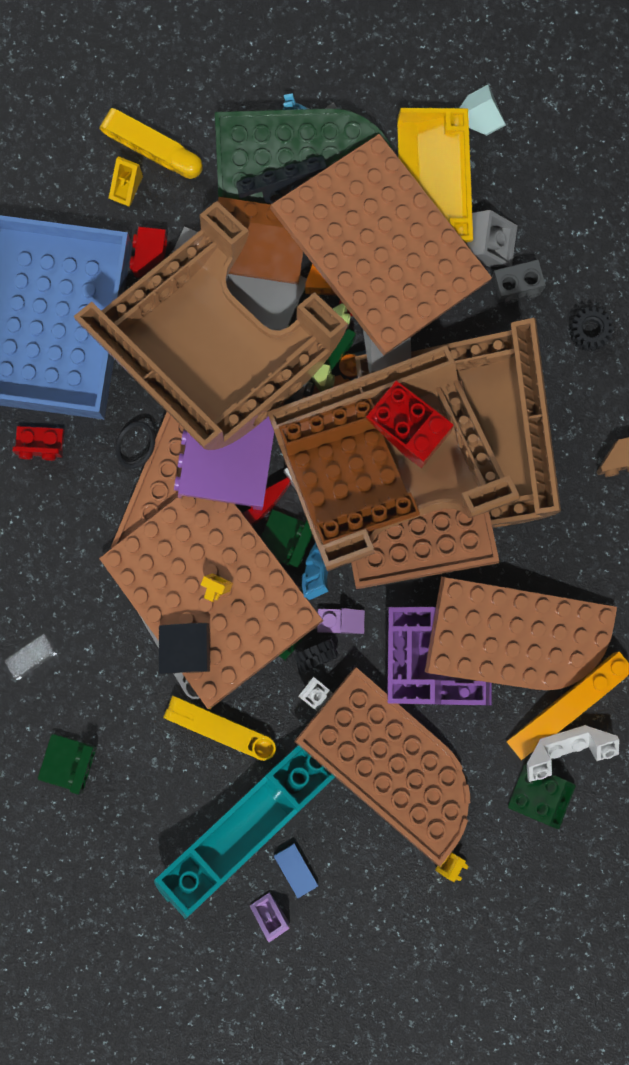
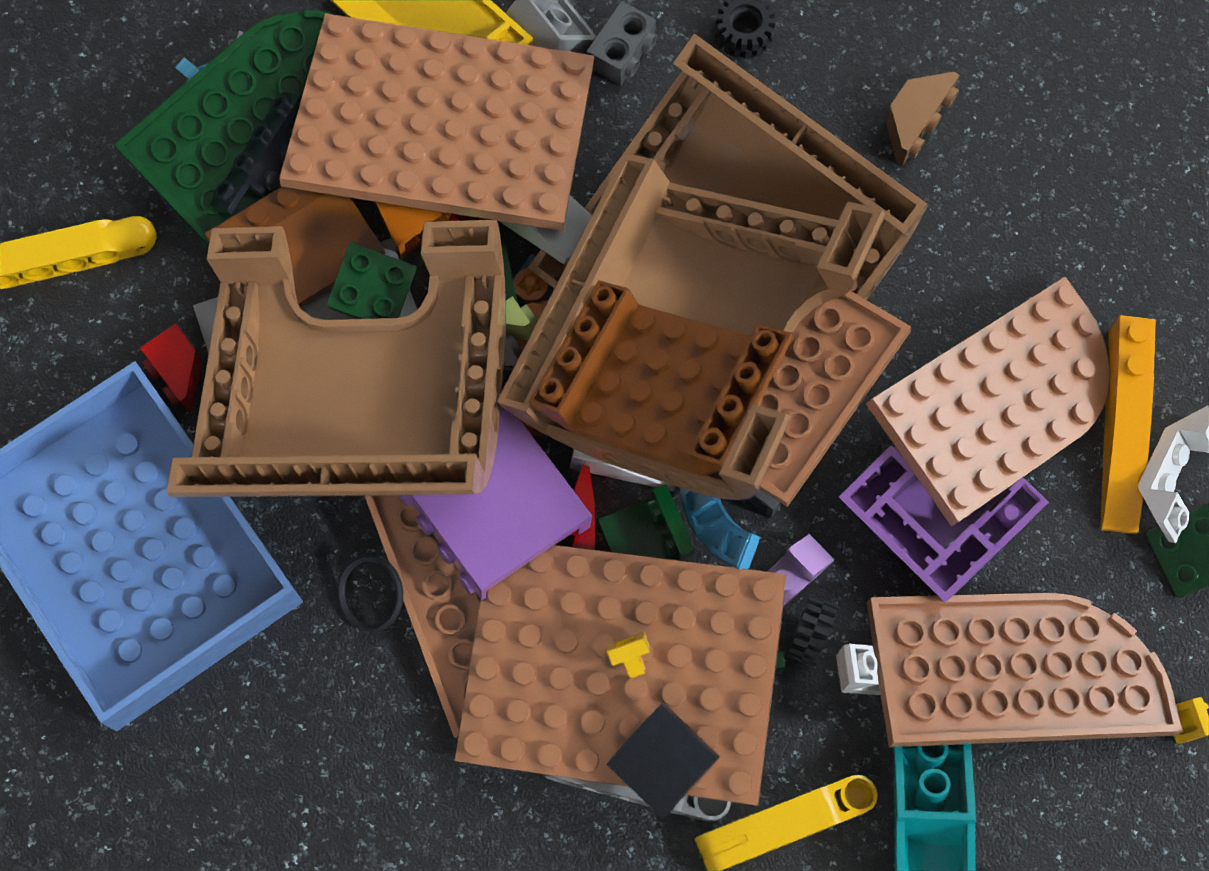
camera: 45 degrees left, 10 degrees down
red bracket [12,426,65,461] -> none
yellow slope [109,156,143,206] -> none
red slope [366,380,454,469] -> none
none -> dark green bracket [327,242,417,319]

